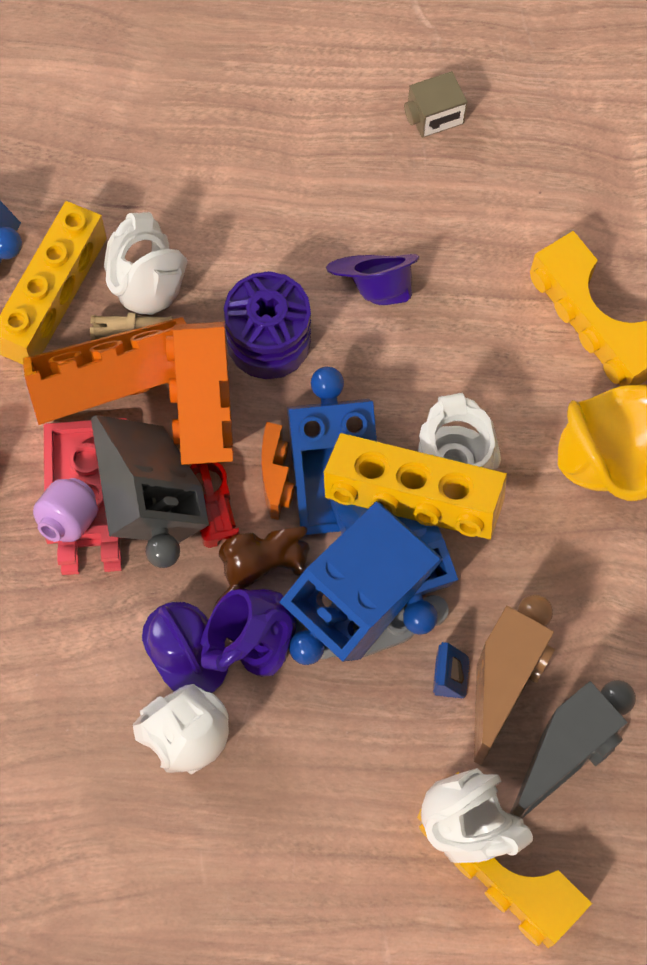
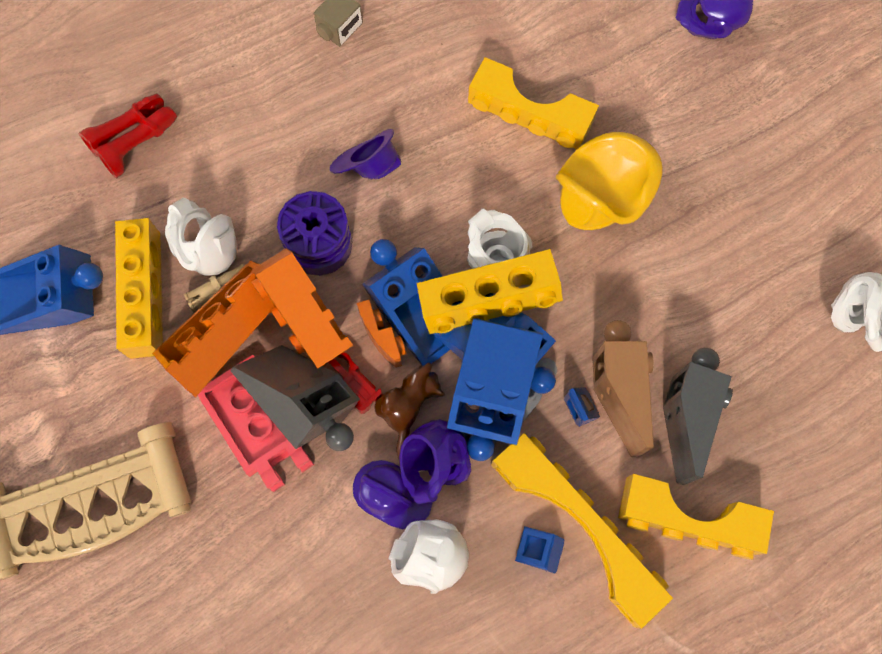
camera: 30 degrees left, 5 degrees up
lavender head [33,478,98,542] -> none
white helmet [421,768,533,863] -> none
none -> red piece [78,93,177,179]
none -> yellow arch [491,433,673,629]
none -> blue slope [515,526,565,573]

